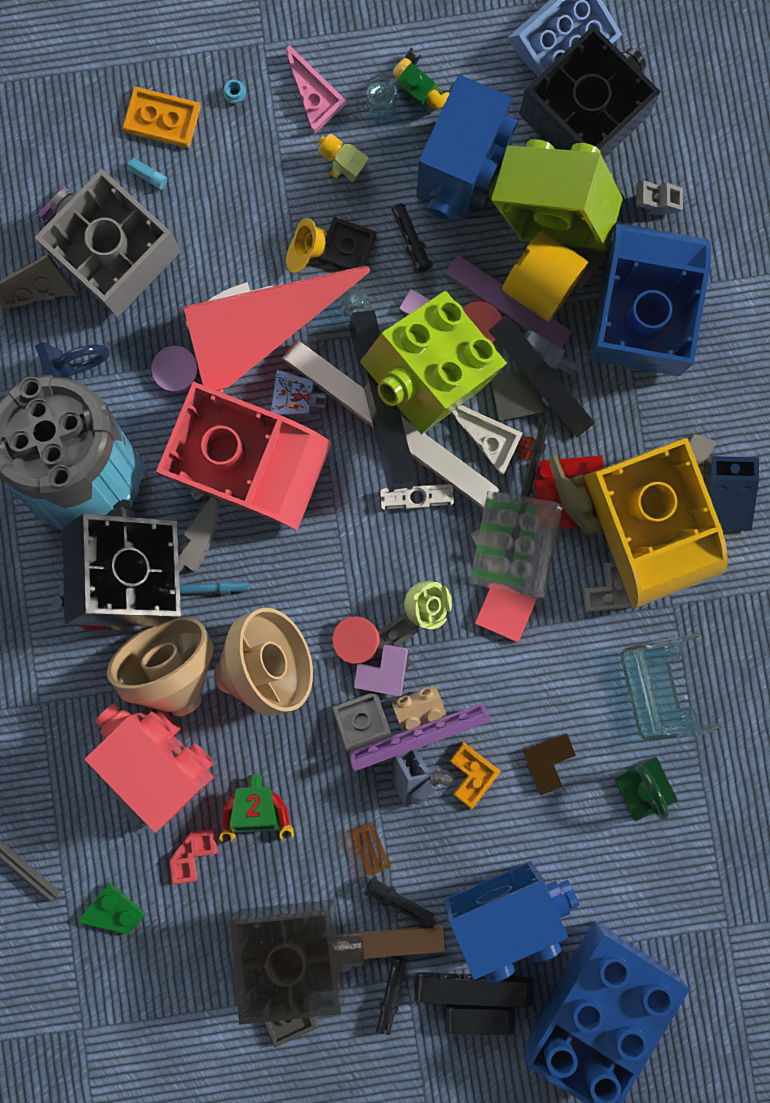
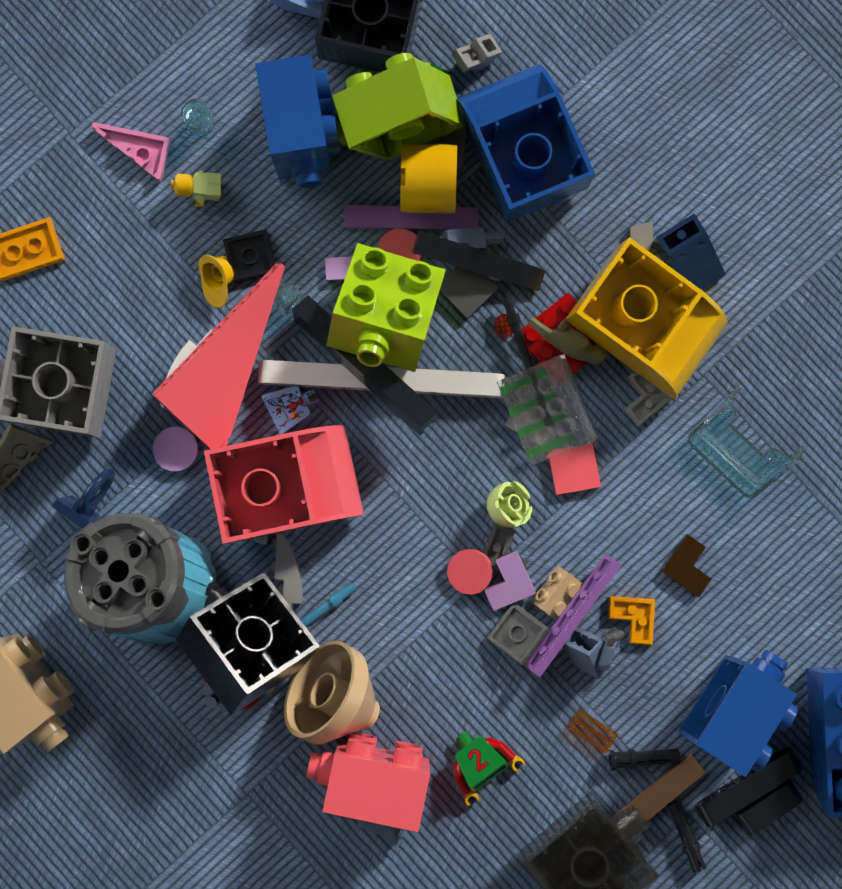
camera: 40 degrees left, 0 degrees up
medium azure piece [127,157,167,190] -> none
coral tile [169,829,218,884] -> none
tan cone [214,608,313,716] -> none
medium azure plate [223,80,246,104] -> none
white piece [380,484,454,511] -> none
black pin [391,203,433,274] -> none
green torso [393,48,454,114] -> none
white wing [451,405,522,474] -> none
dark green tile [613,757,678,822] -> none

